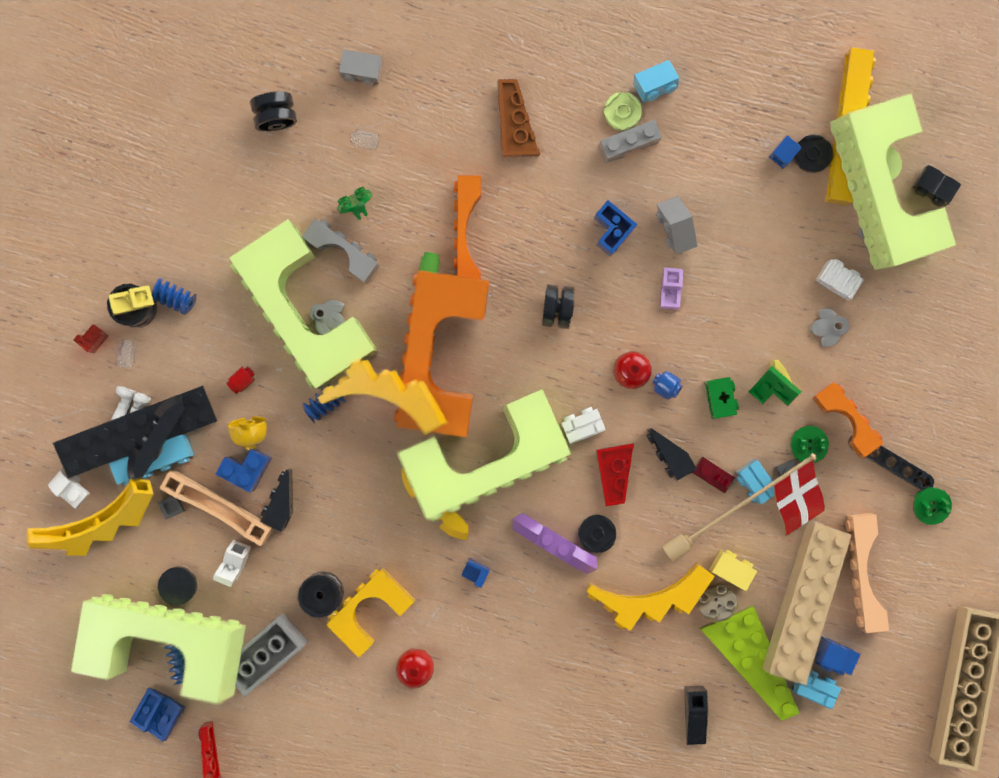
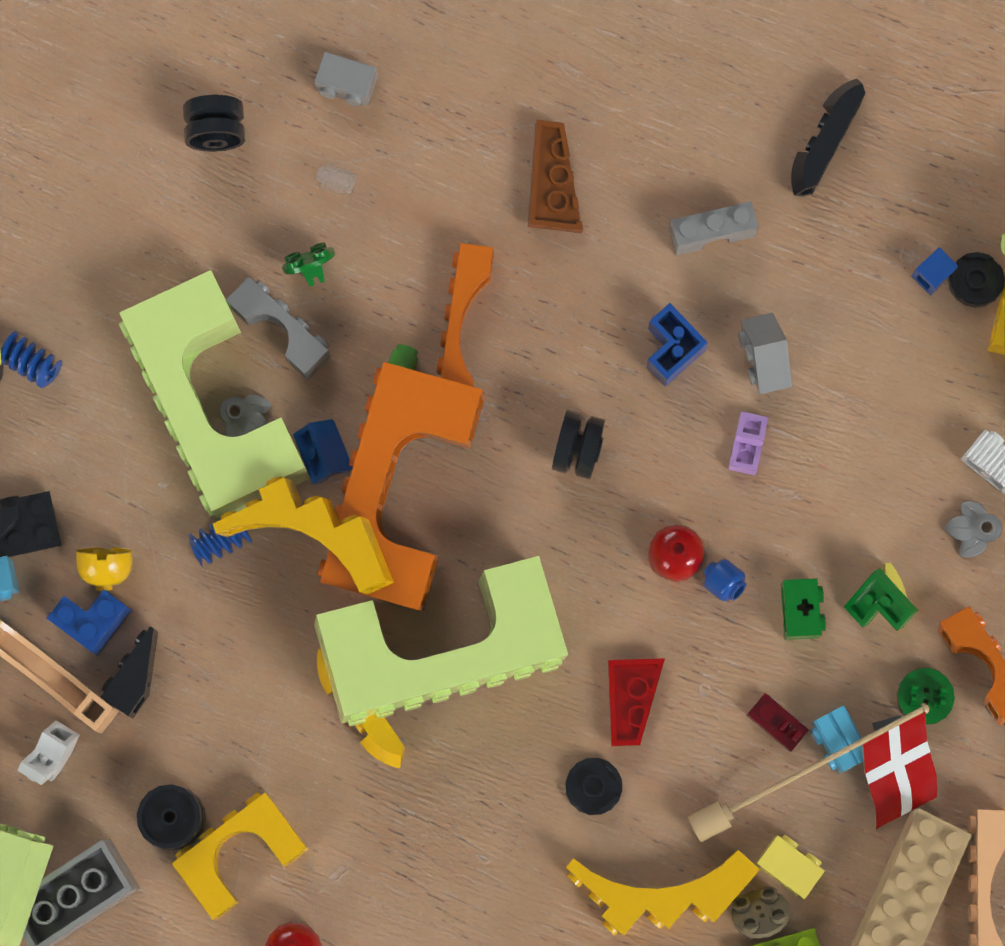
camera: 10 degrees right, 10 degrees down
red brick [226,366,255,394] -> none
blue panel [462,558,490,588] -> none
medium lavender brick [513,513,597,574] -> none
white brick [561,407,606,444] -> none
yellowish green tile [604,92,642,131] -> none
medium azure brick [633,60,679,103] -> none
black slope [646,428,697,481] -> none
none -> blue panel [293,419,353,485]
none -> black brick [791,79,866,197]

